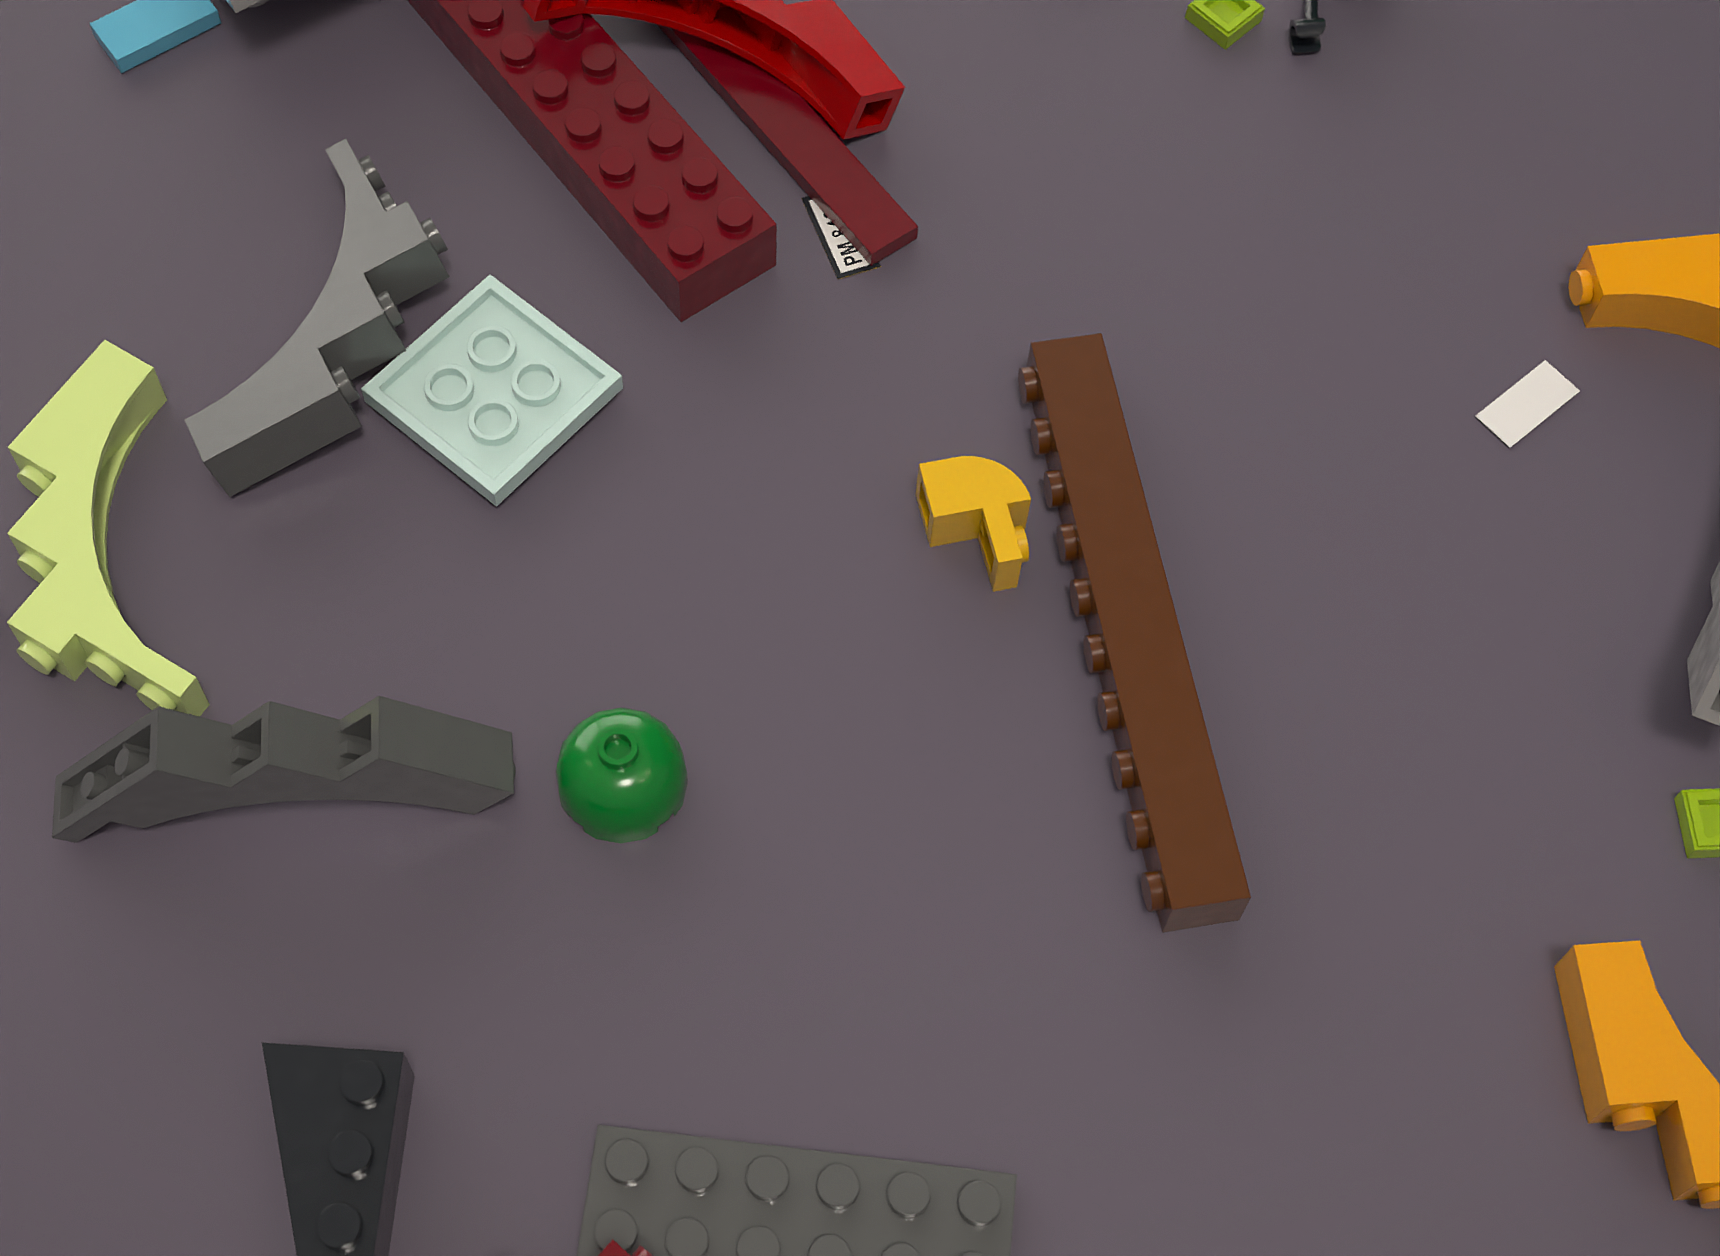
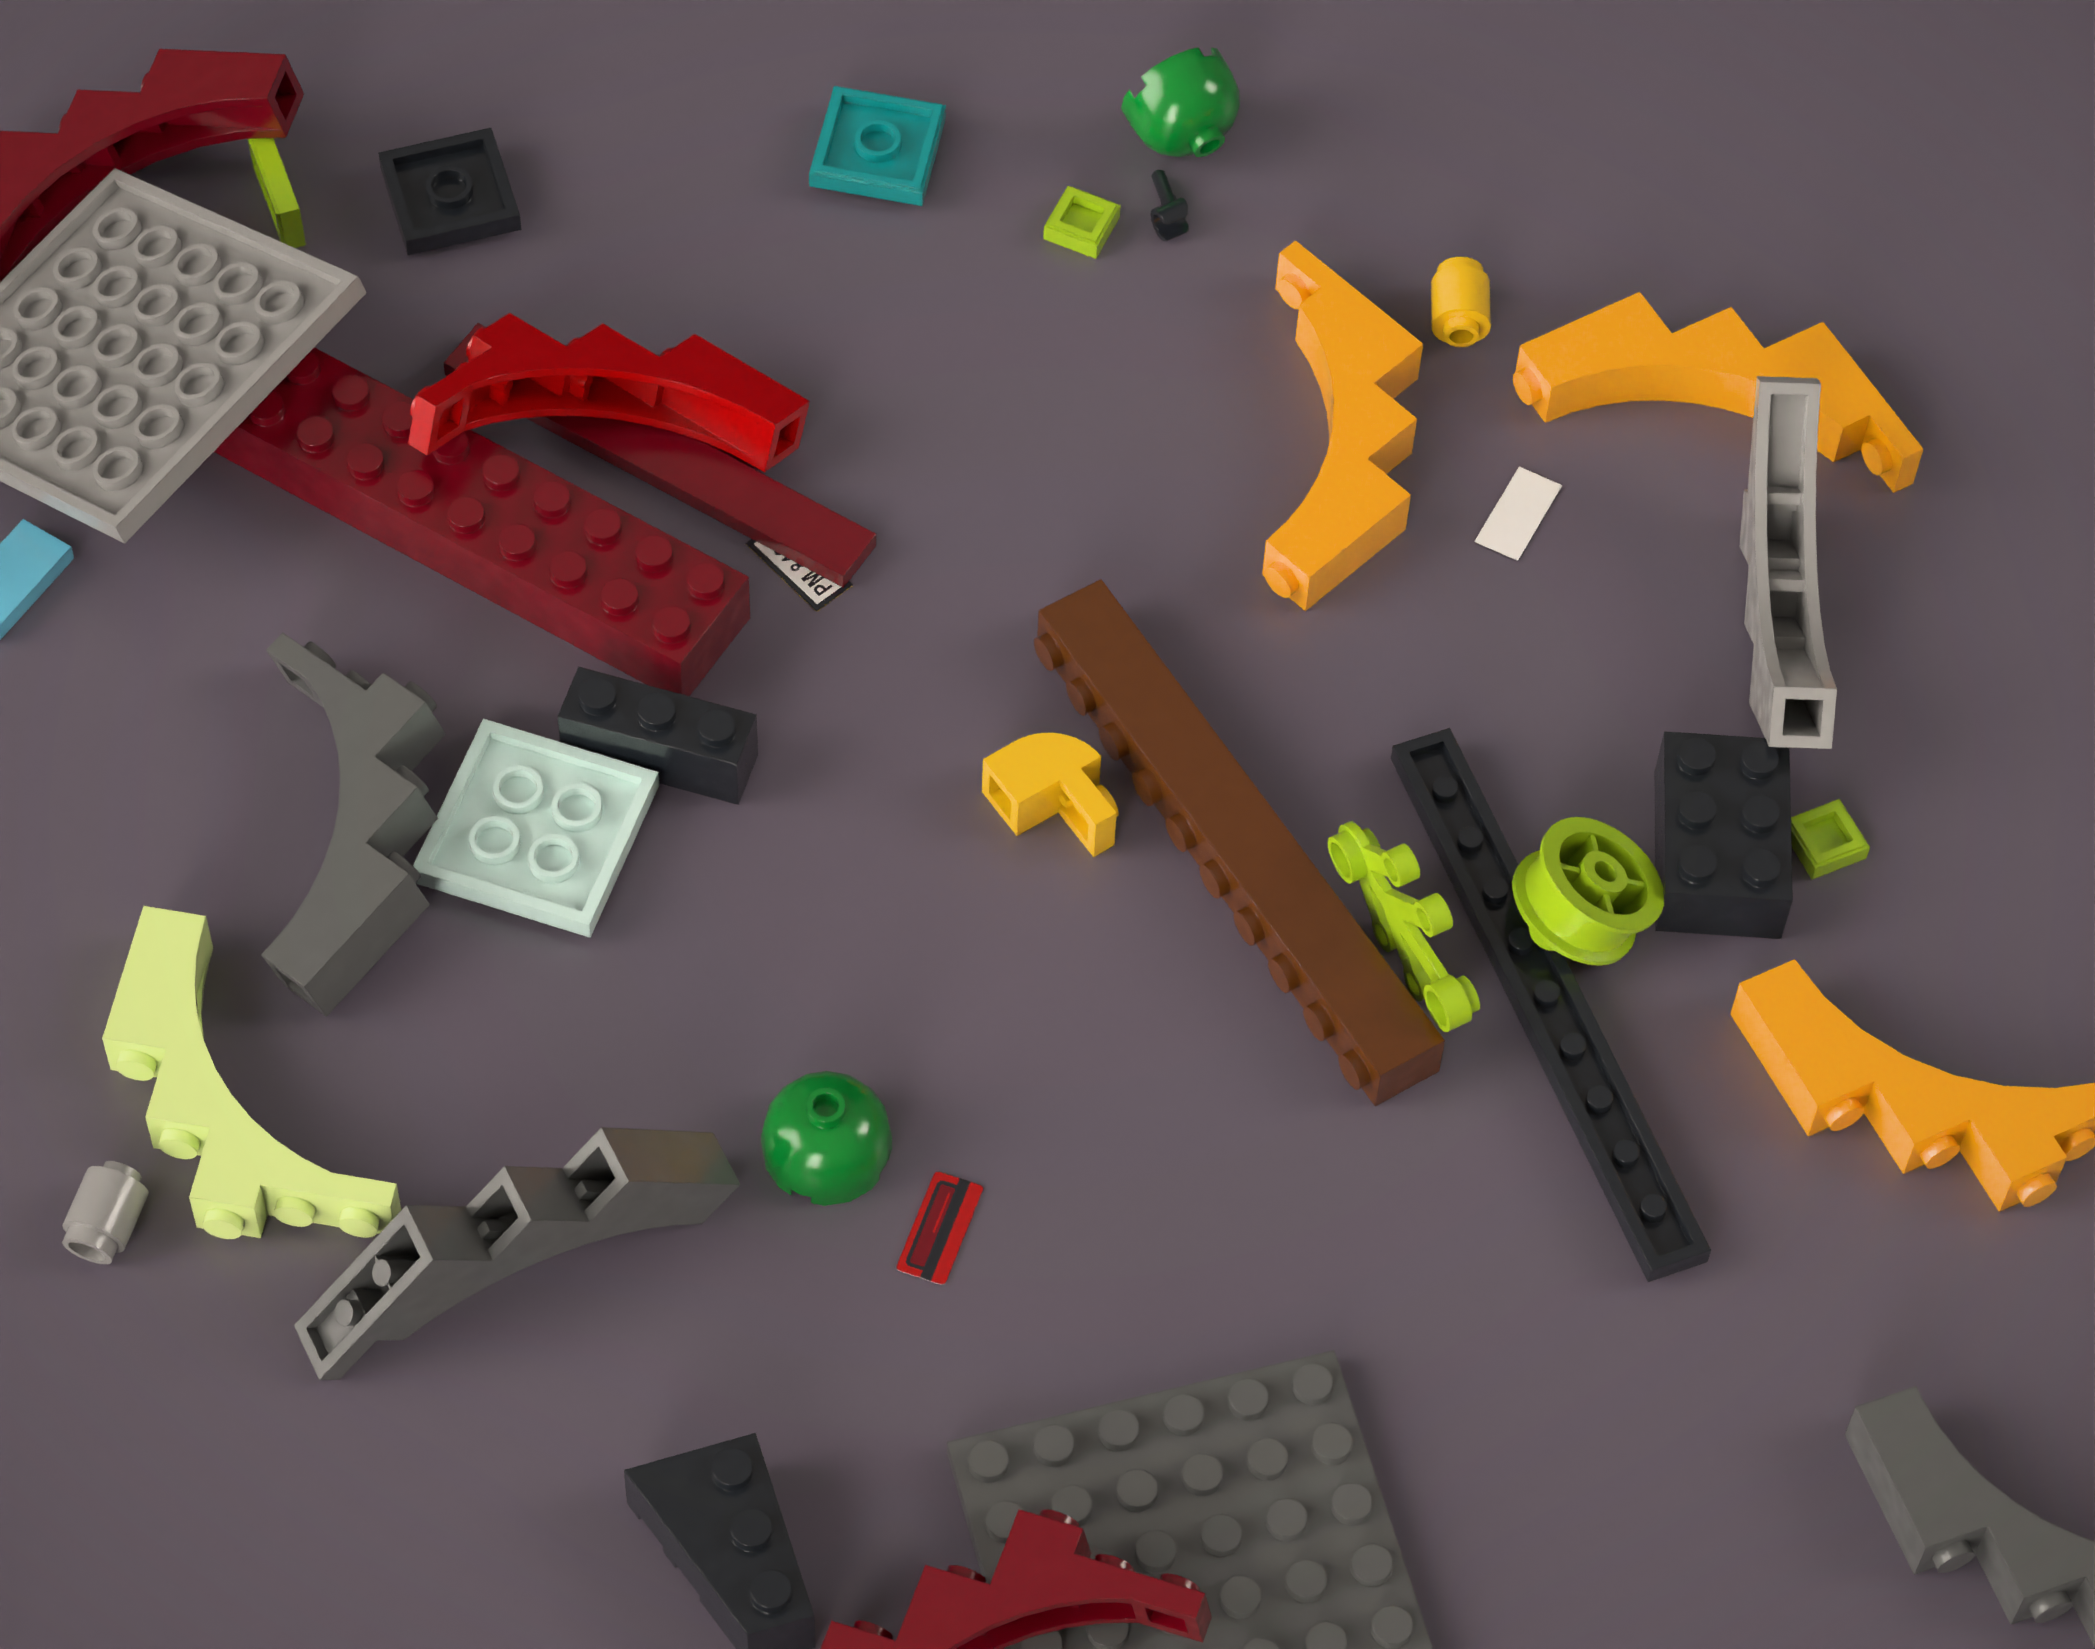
camera: 20 degrees left, 5 degrees down
none -> black brick [557,666,758,805]
none -> sticker [897,1172,983,1285]
none -> light orange arch [1262,240,1423,611]
none -> lime plant [1328,821,1480,1032]
none -> black plate [1391,728,1711,1282]
none -> yellow brick [1431,257,1491,347]
none -> lime wheel [1512,817,1664,966]
none -> black brick [1654,731,1793,939]

